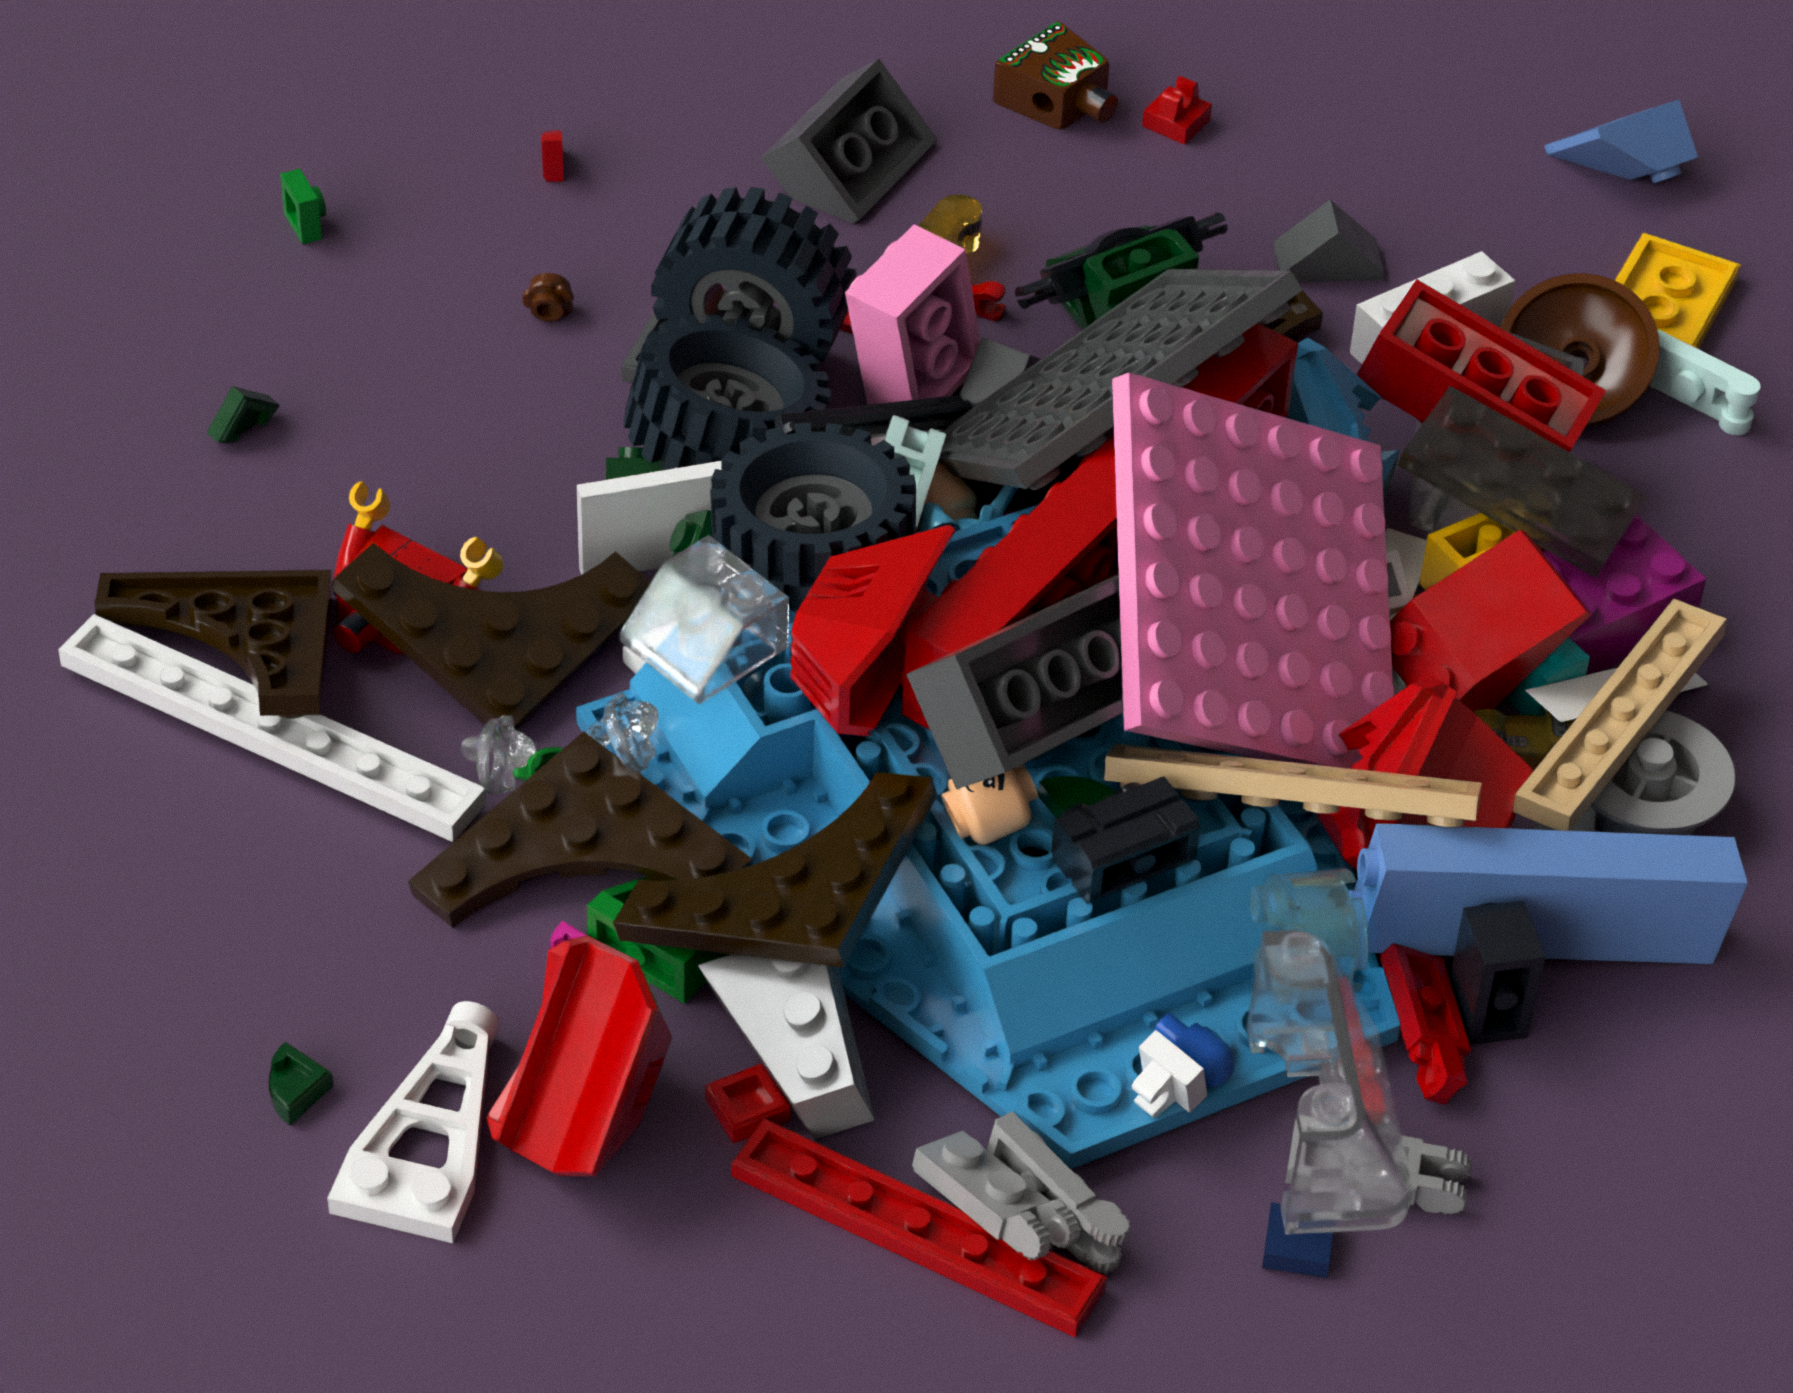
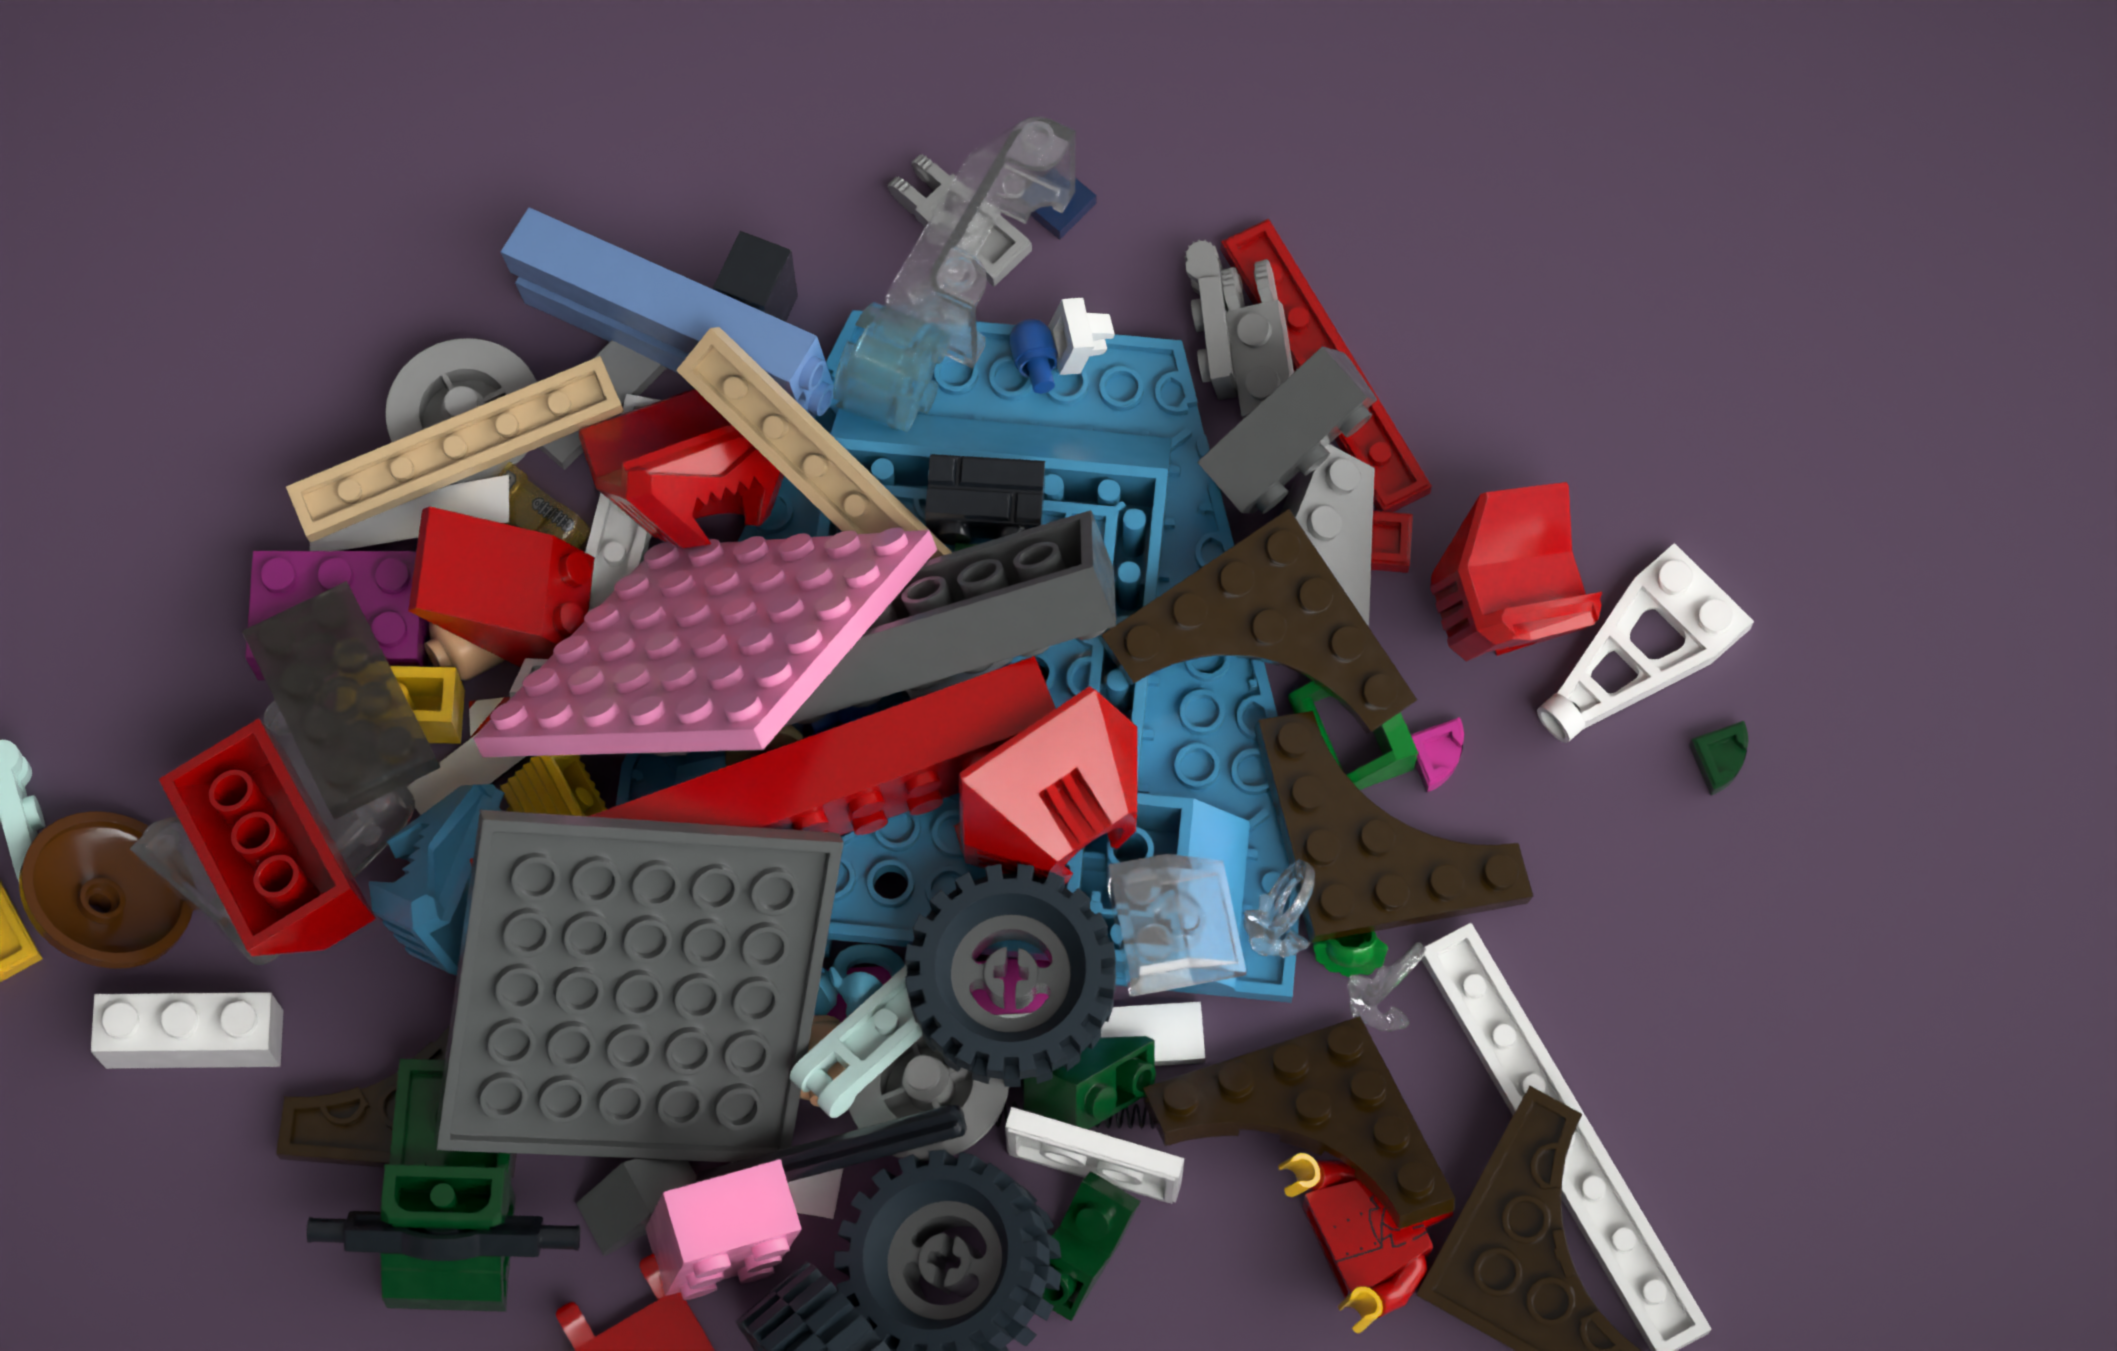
camera: 145 degrees left, 25 degrees up
dark grey slope [1273,199,1384,282] -> none
red hinge [1380,943,1471,1105] -> none
none -> dark grey slope [1197,346,1378,514]

